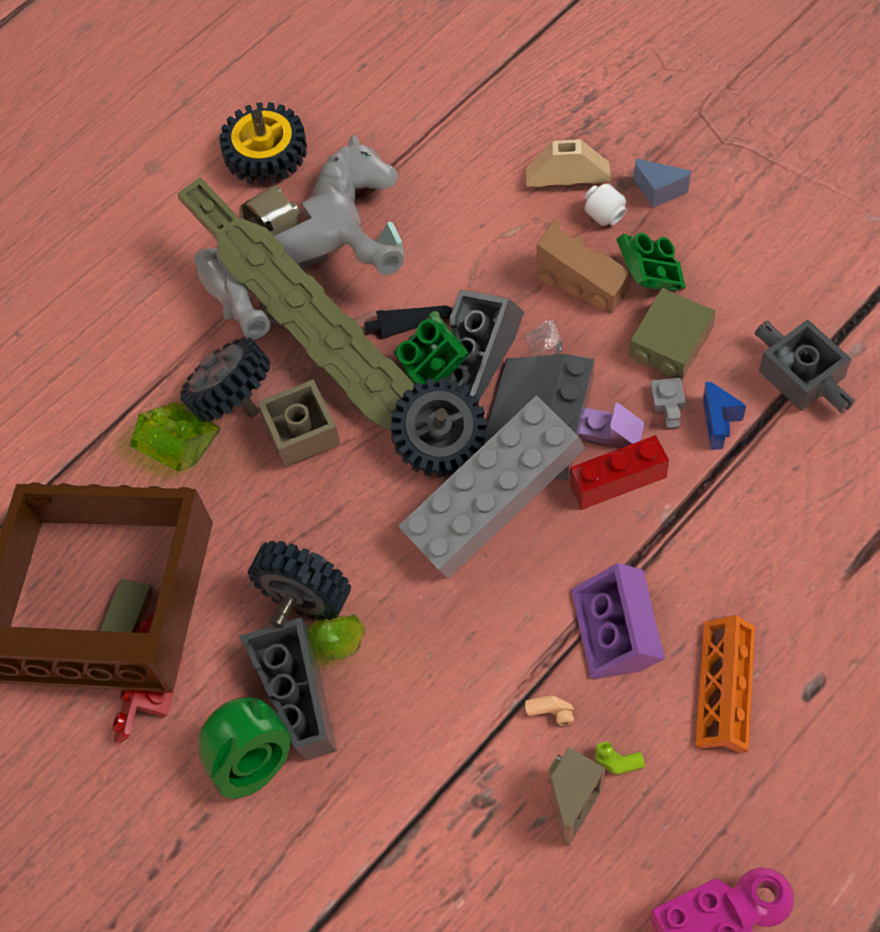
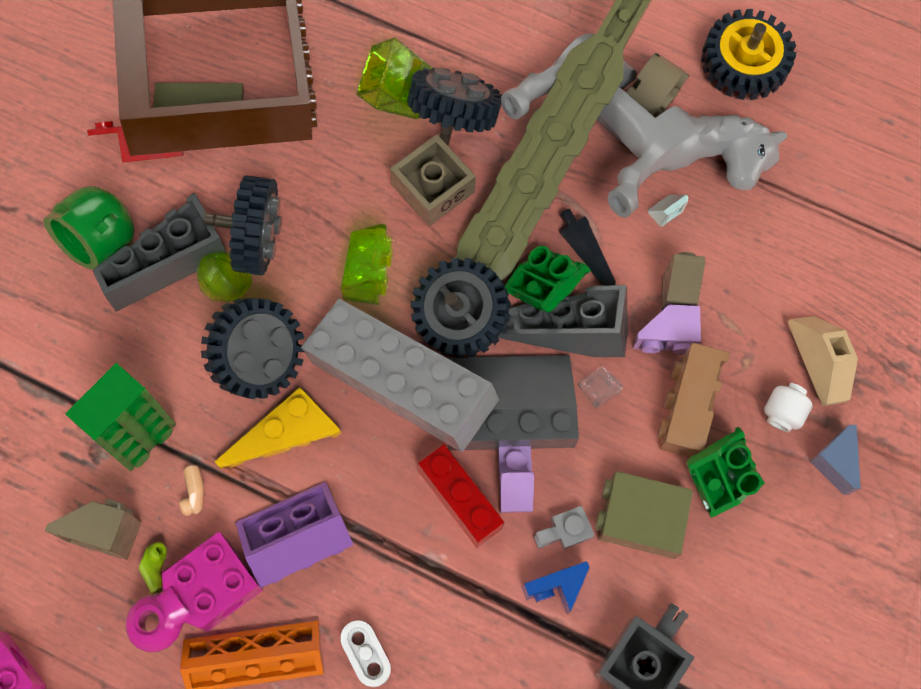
camera: 65 degrees right, 10 degrees up
none -> green brick [65,363,176,471]
none -> dark pink brick [126,532,263,652]
none -> wheel [201,298,305,399]
none -> yellow wing [215,387,341,469]
none -> clear neon green slope [341,224,393,305]
none -> white plate [341,620,391,687]
none -> lavender slope [633,305,701,355]
none -> dark tan slope [661,252,705,311]

